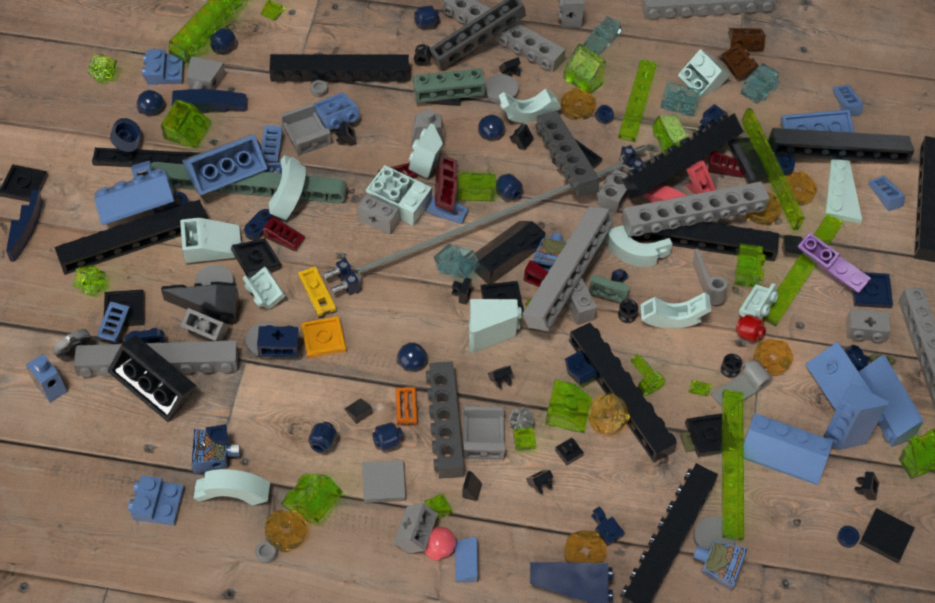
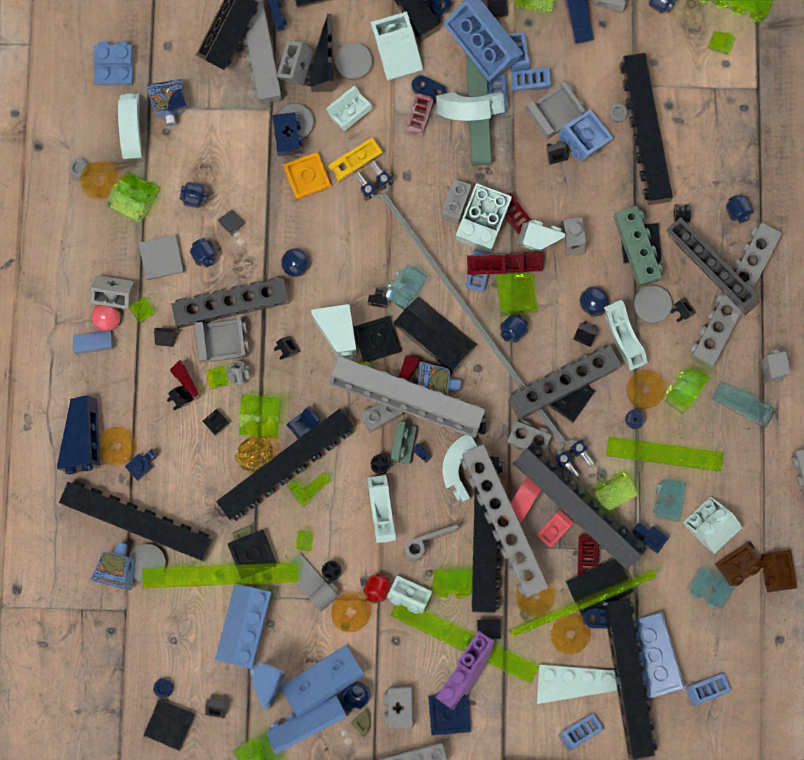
camera: 85 degrees right, 25 degrees up
black tile [231,238,282,277] -> none
orange tile [396,387,417,426] -> none
none -> dark red slope [170,360,200,399]

